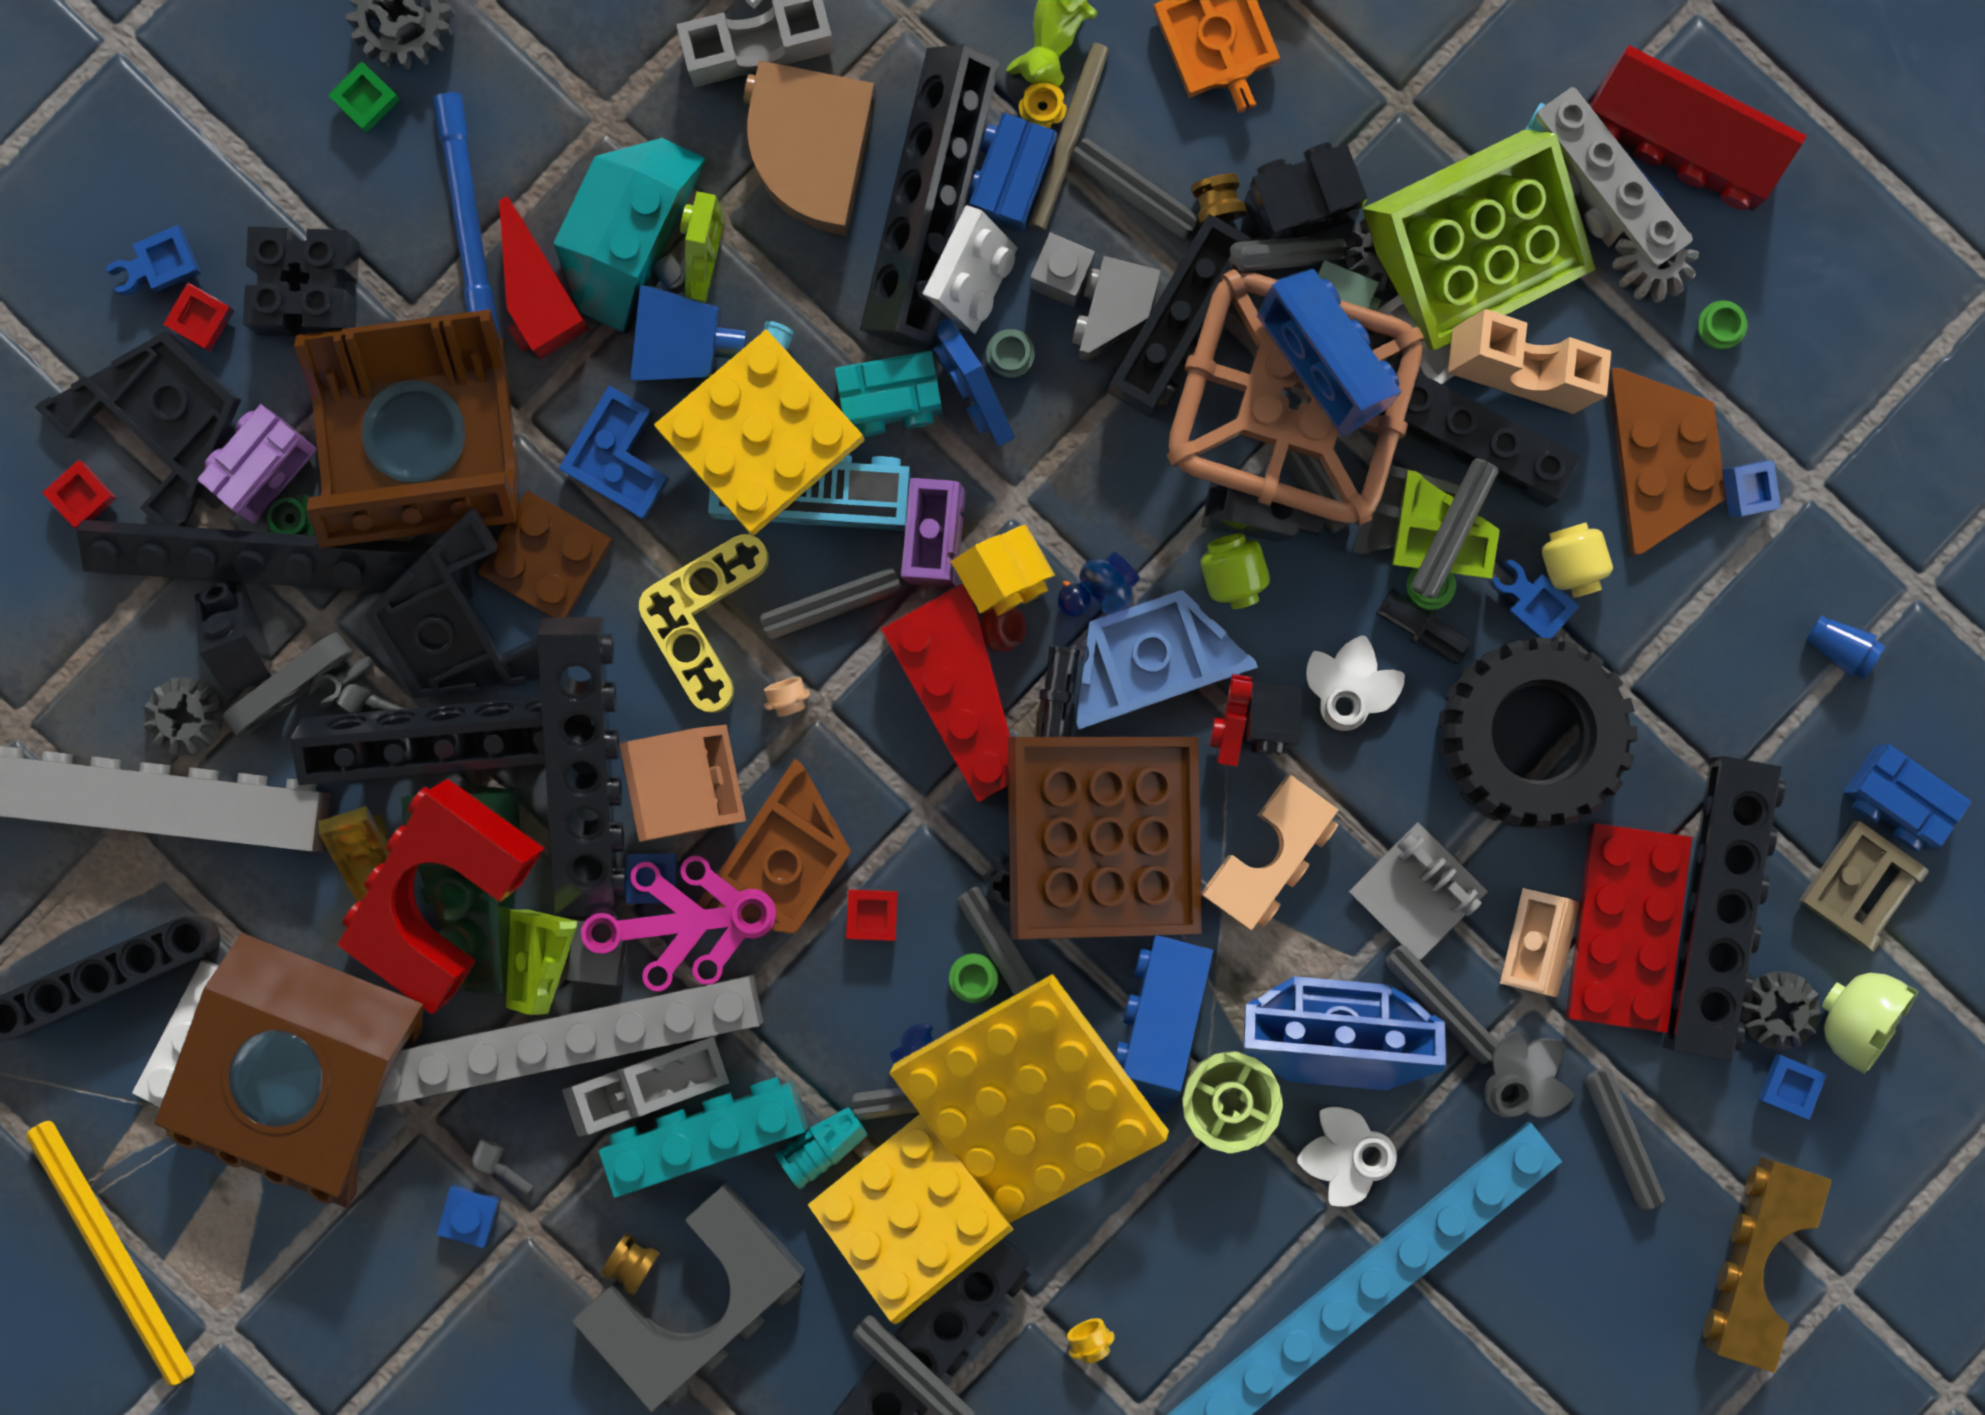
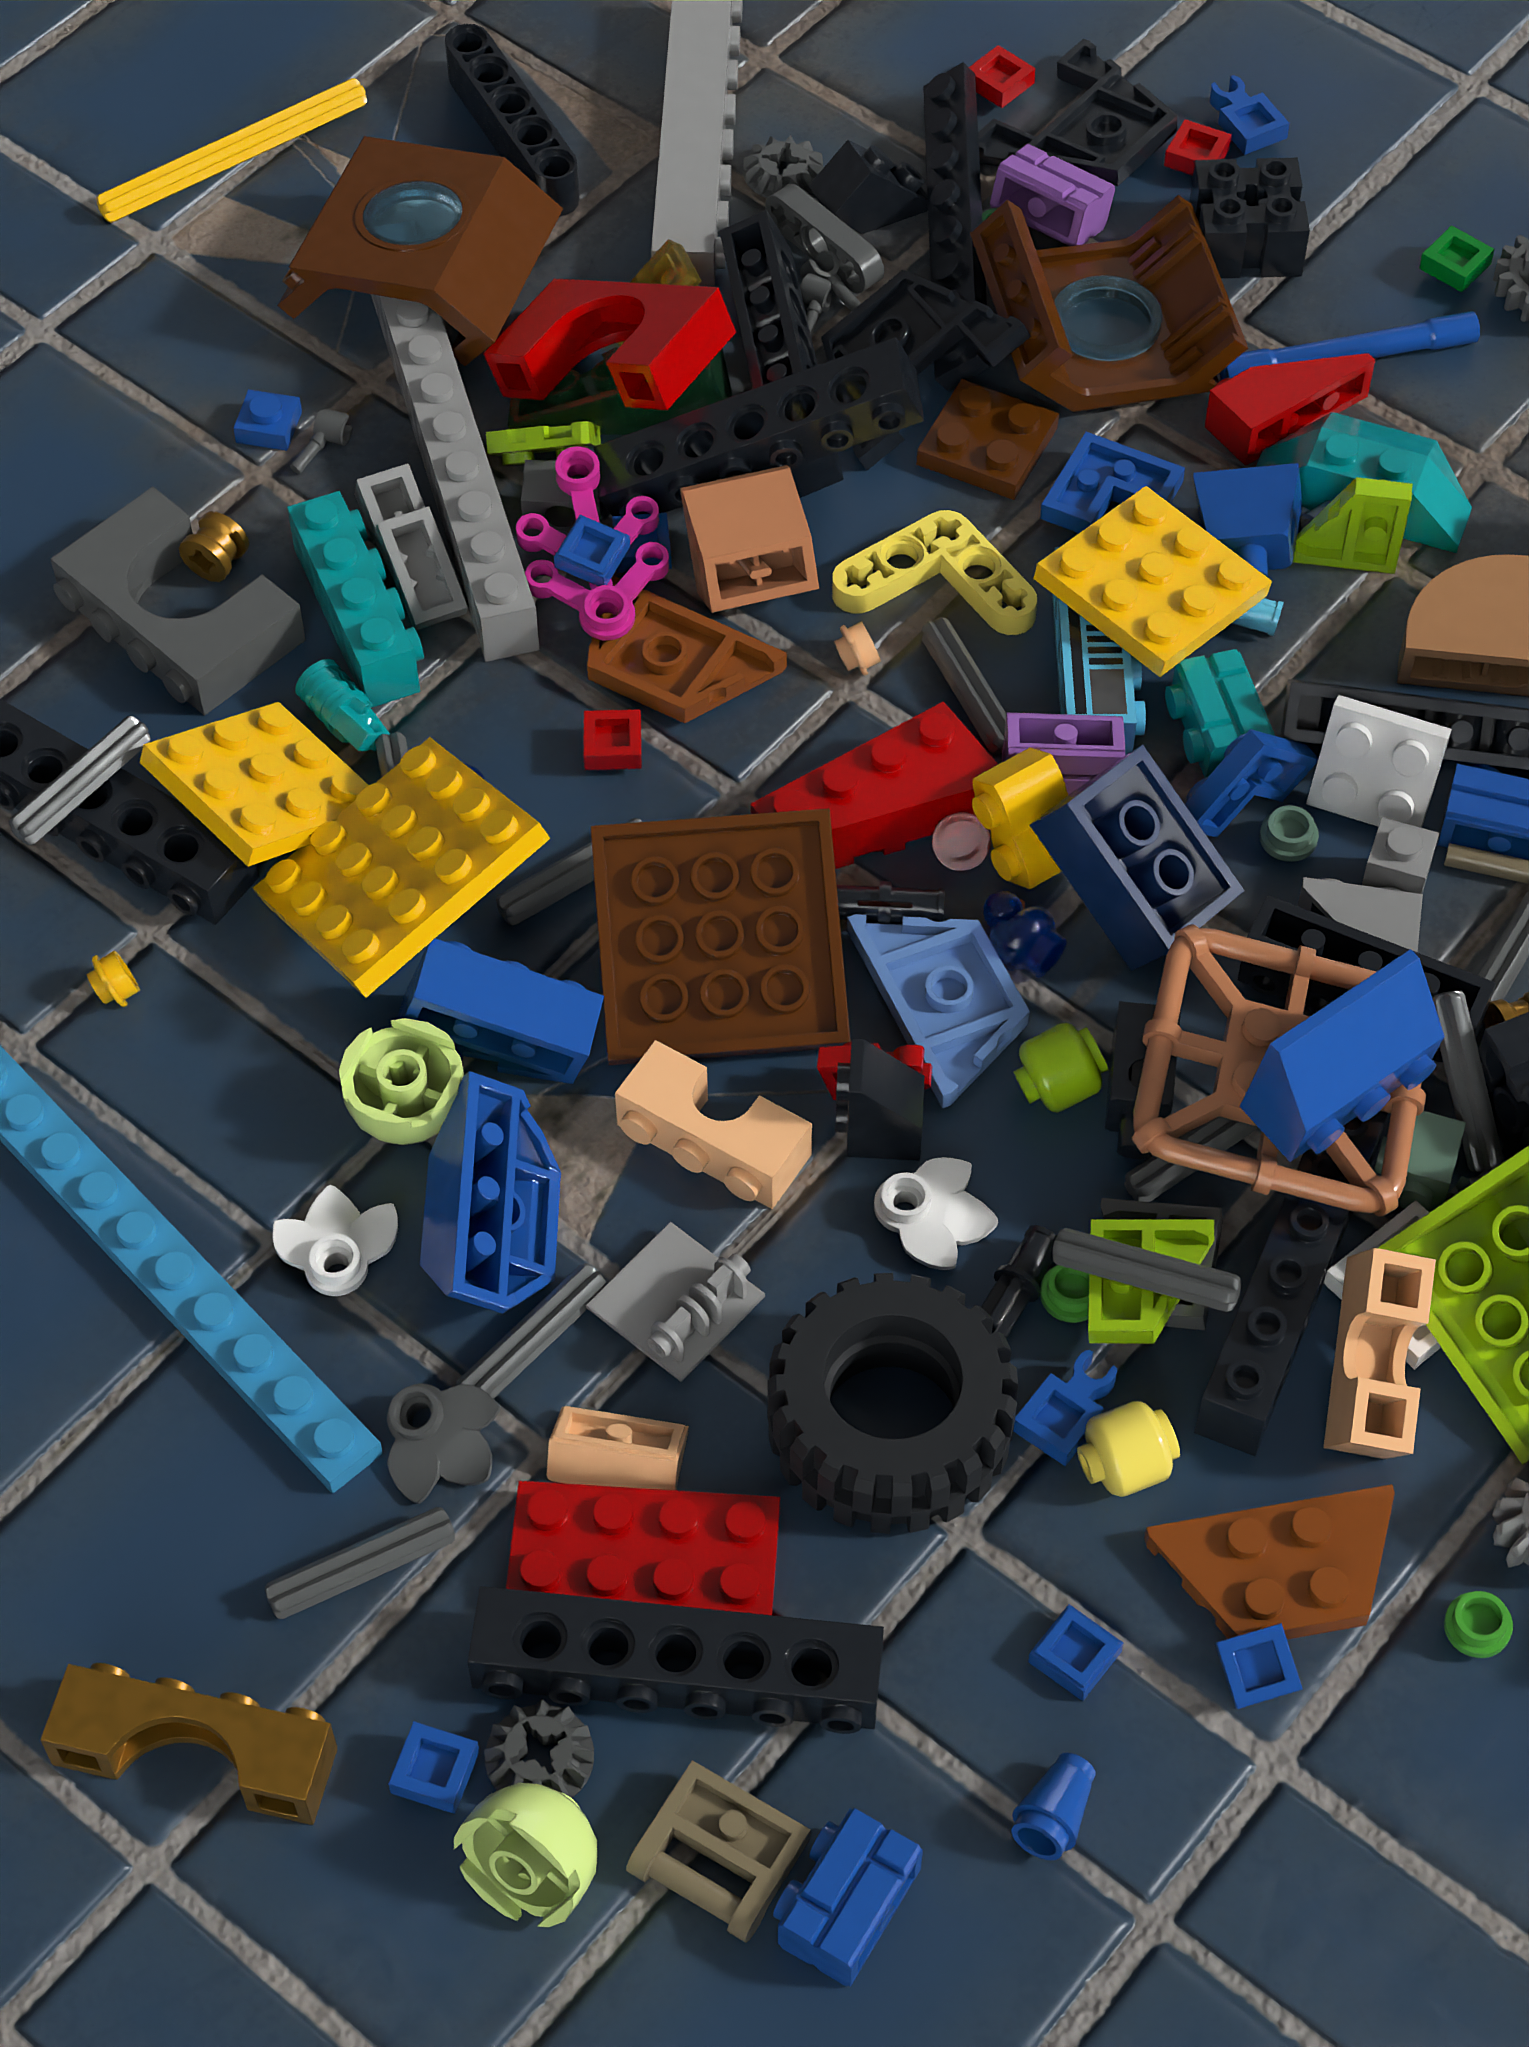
camera: 85 degrees right, 30 degrees down
bright green plate [949,953,998,1003] -> none
none -> blue tile [554,515,630,586]
none -> blue tile [1028,1604,1124,1701]
none -> dark blue slope [1030,745,1245,971]

